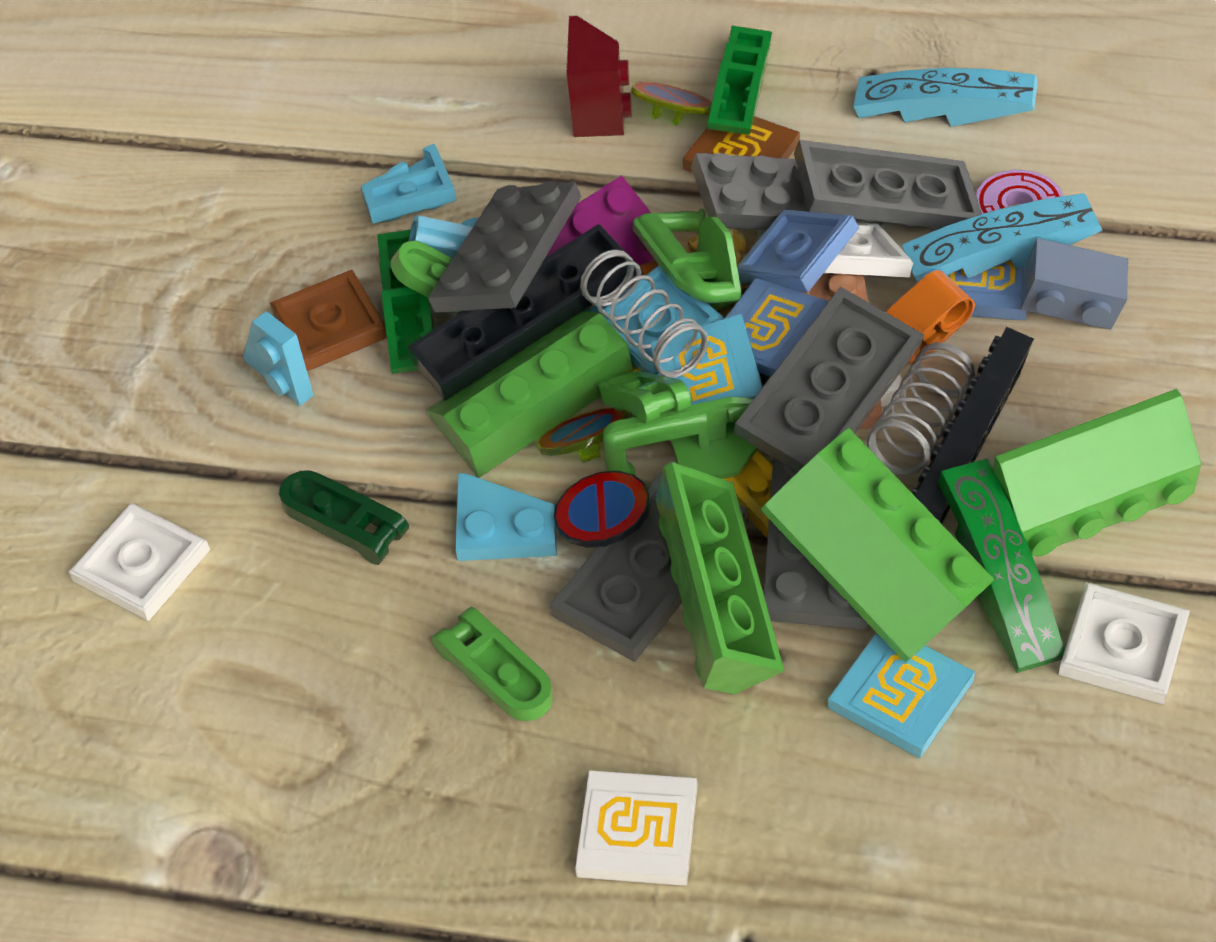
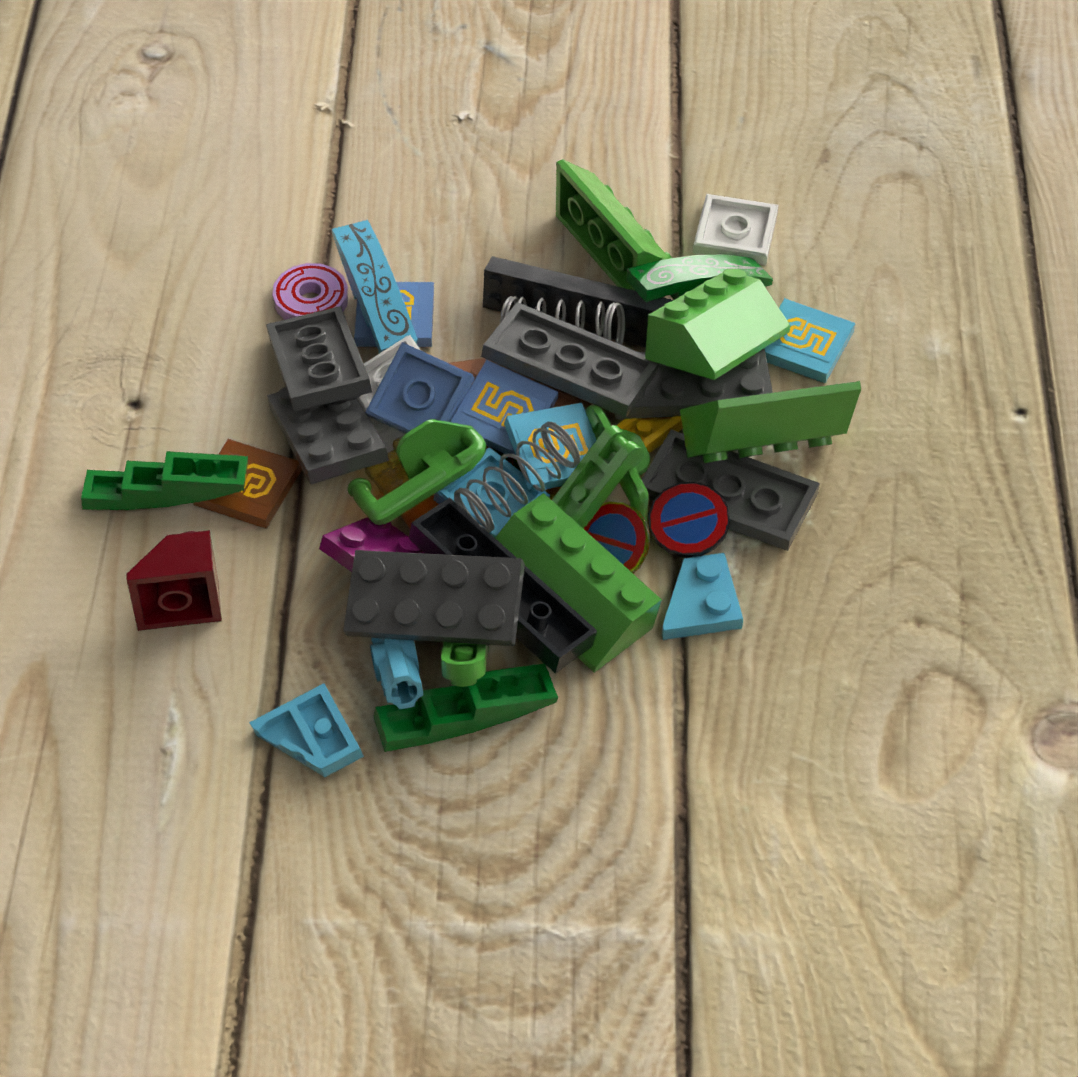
camera: 105 degrees left, 0 degrees up
white tile [69,503,210,621] -> none
medium azure wing [243,311,314,406] -> none
dark orange tile [270,269,387,371] -> none
dark green plate [279,470,409,565] -> none
bright green plate [431,606,553,721] -> none
white tile [575,771,698,886] -> none
piece [631,81,712,125] -> none
medium azure slope [854,68,1038,127] -> none
orange beam [886,270,975,364] -> none
sand blue brick [1021,238,1128,330] -> none

